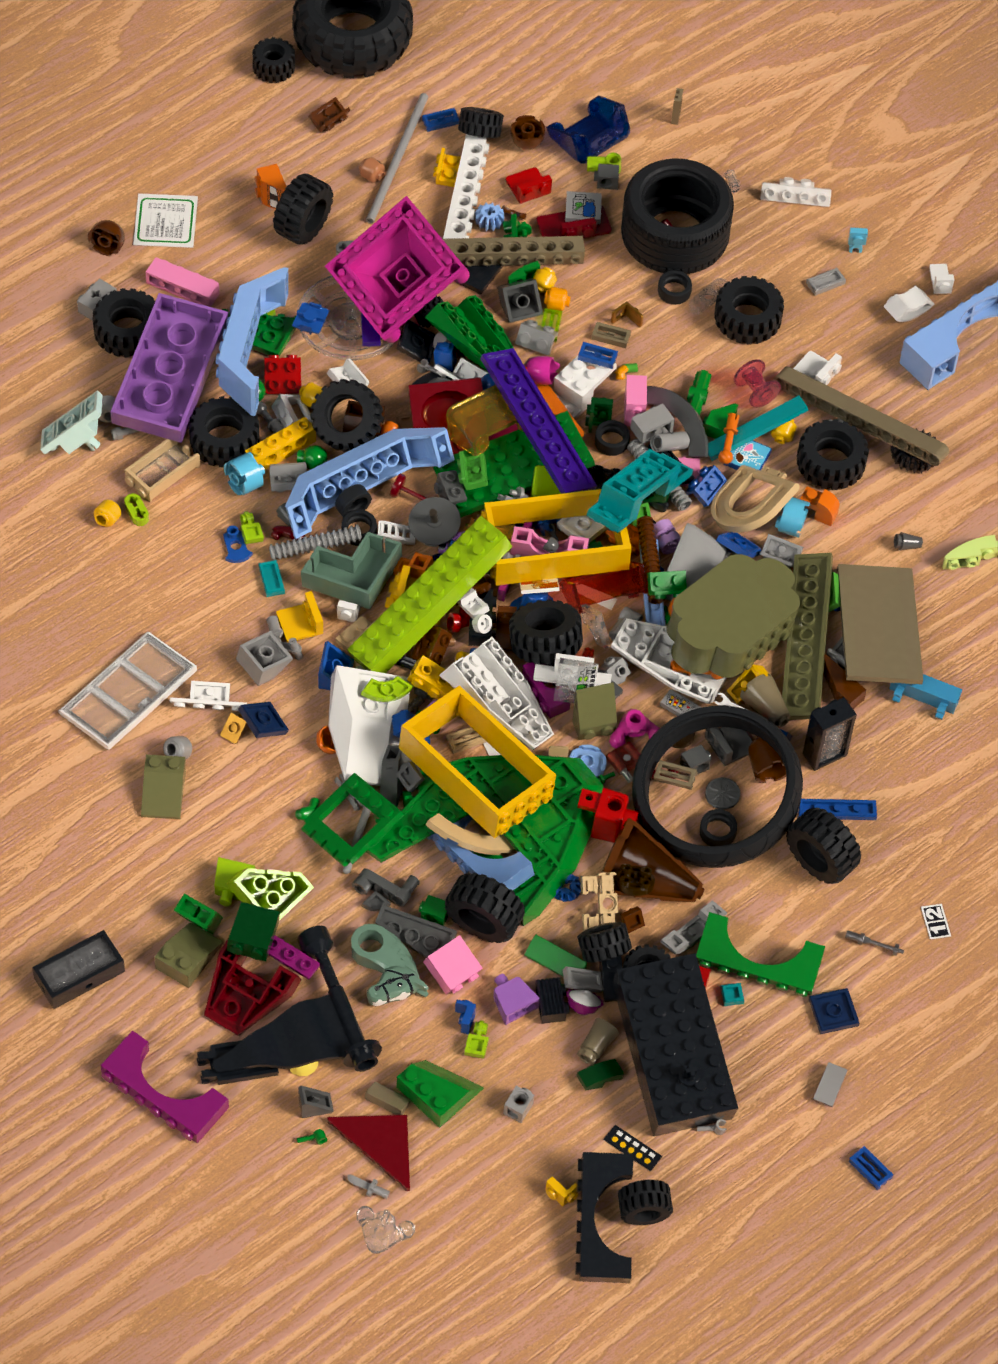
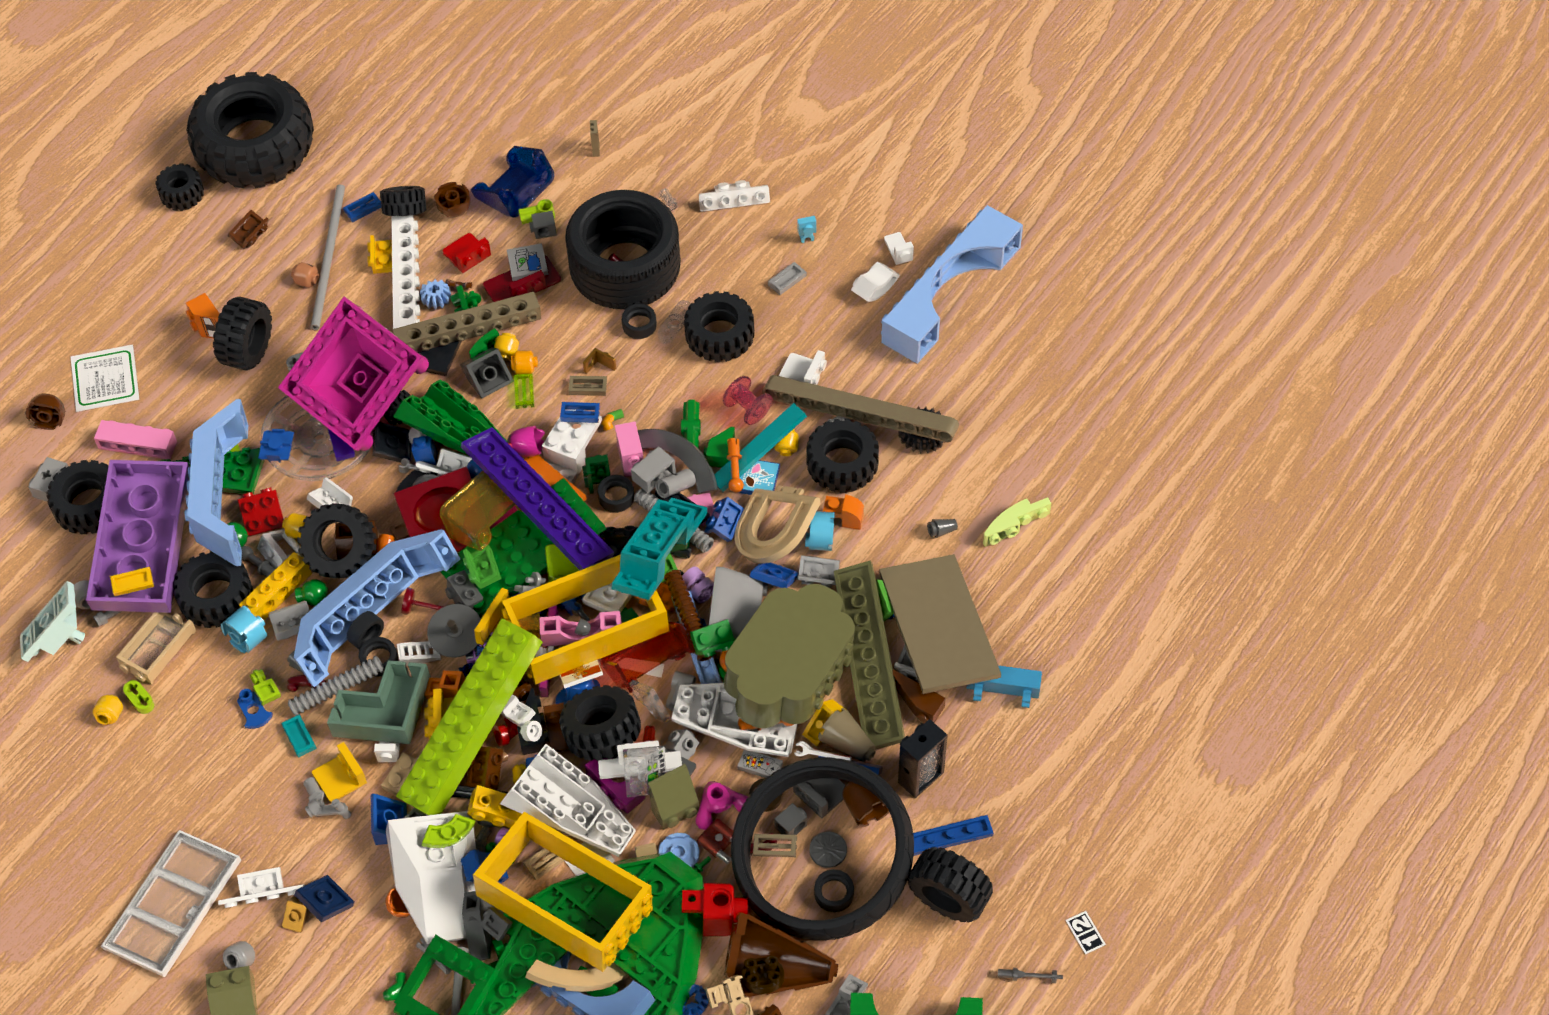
camera: 10 degrees left, 0 degrees up
light grey slope [236,631,293,686] -> none
light grey bracket [515,320,559,355] -> none
none -> yellow tile [110,567,154,597]
none -> yellow tile [474,588,509,645]

